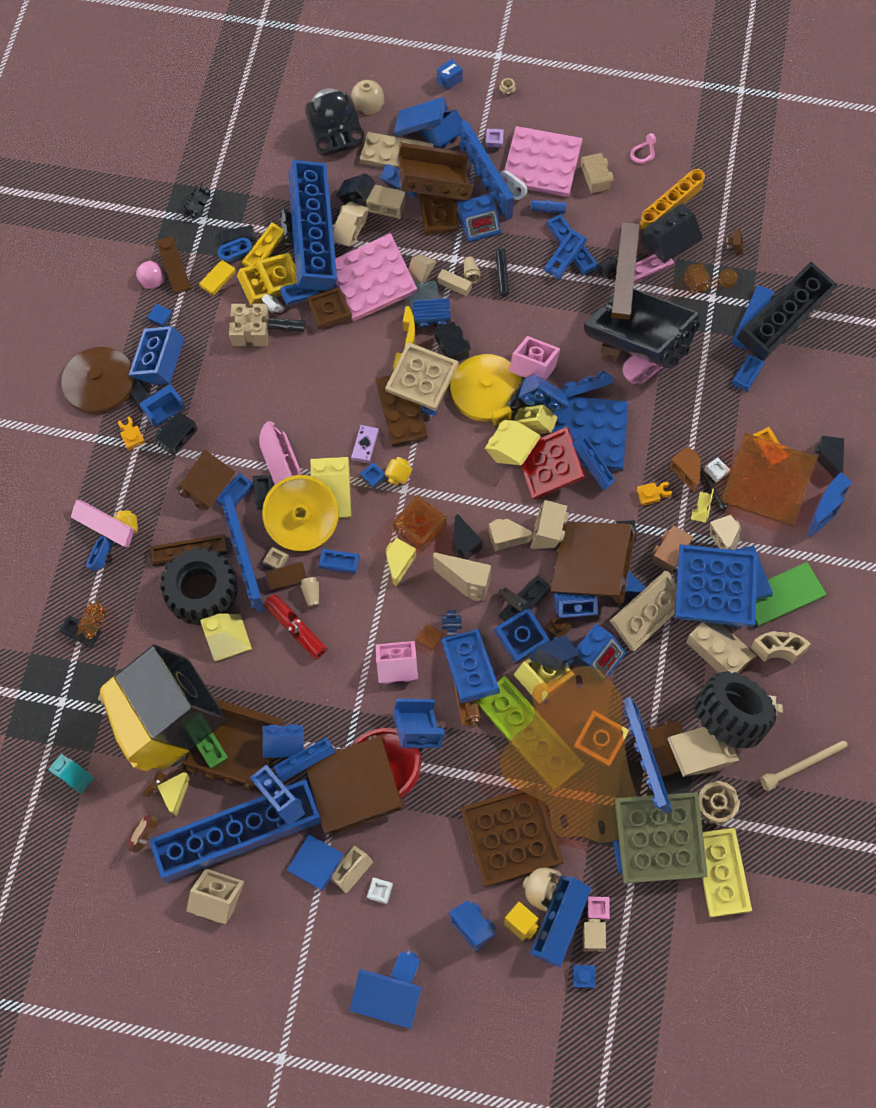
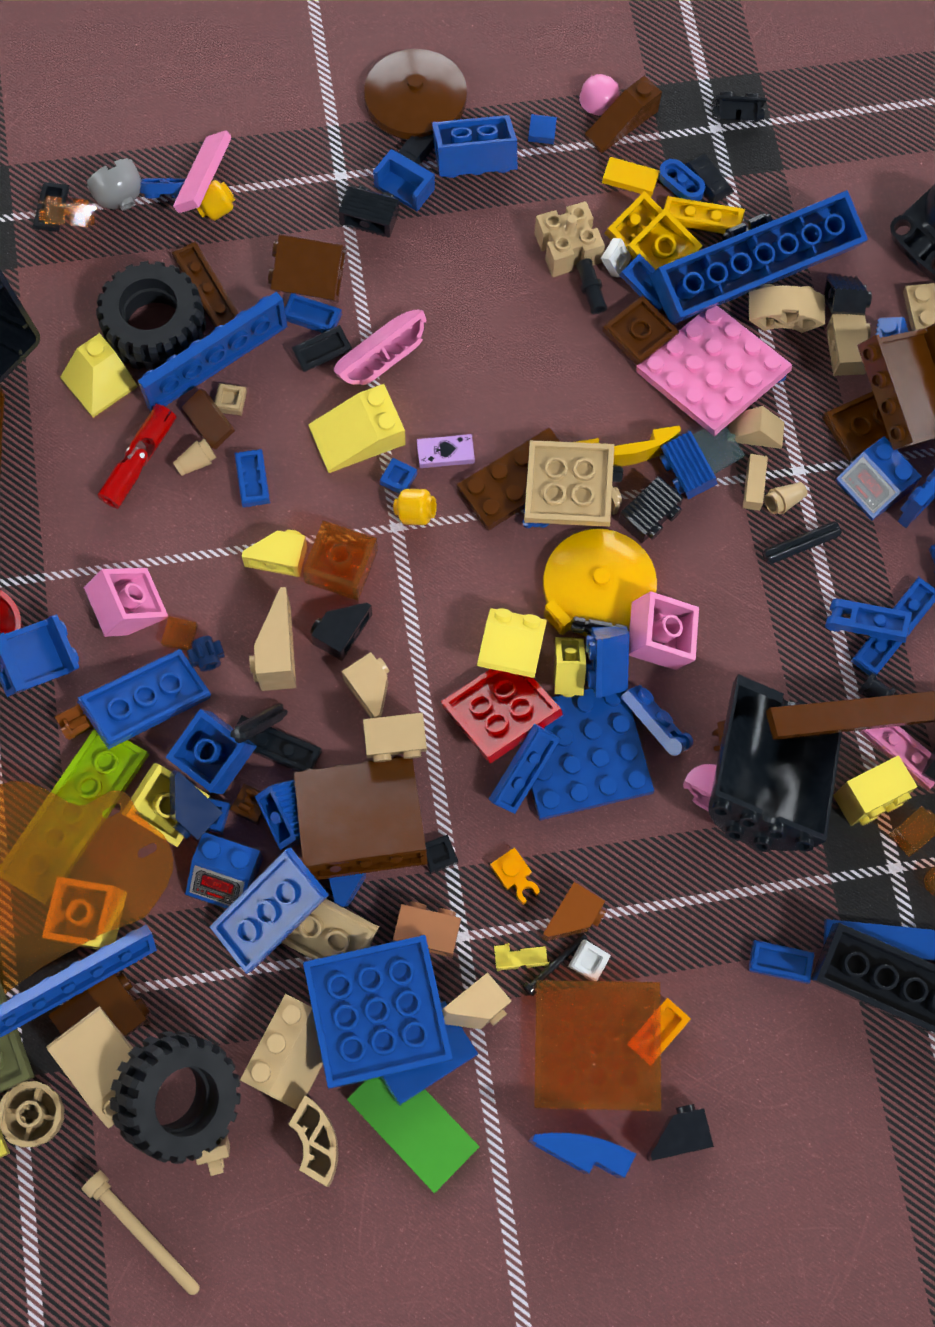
camera: 65 degrees right, 5 degrees up
light orange plate [118,417,145,451] -> none
yellow dish [262,475,339,551] -> none
none -> light grey cylinder [87,159,141,211]
none -> tile [210,848,329,974]
none -> light yellow brick [833,755,917,826]

